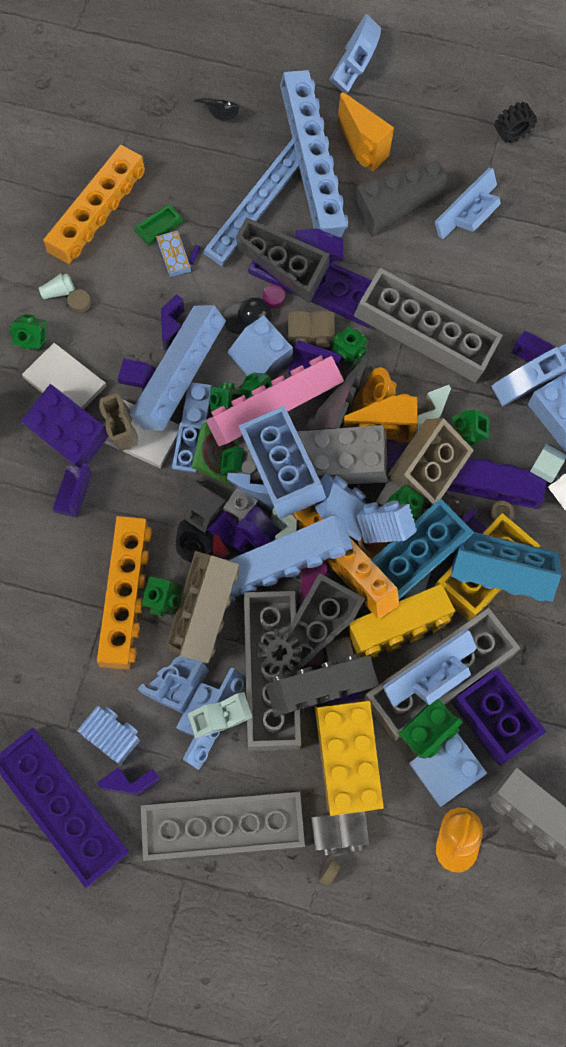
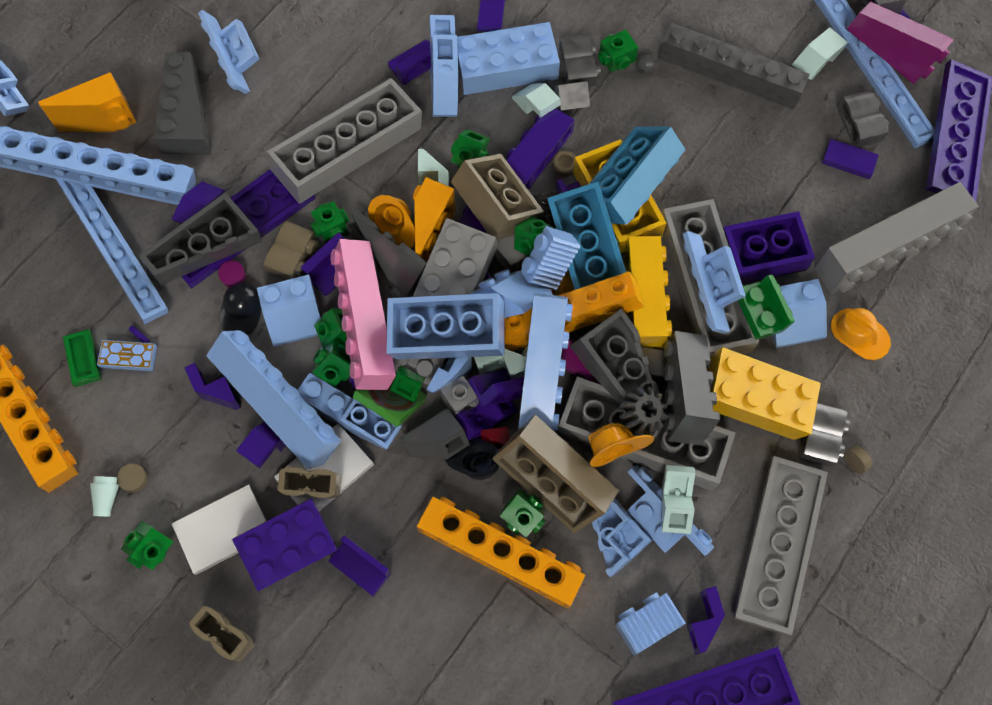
camera: 65 degrees left, 0 degrees up
none -> light orange piece [589,423,654,467]

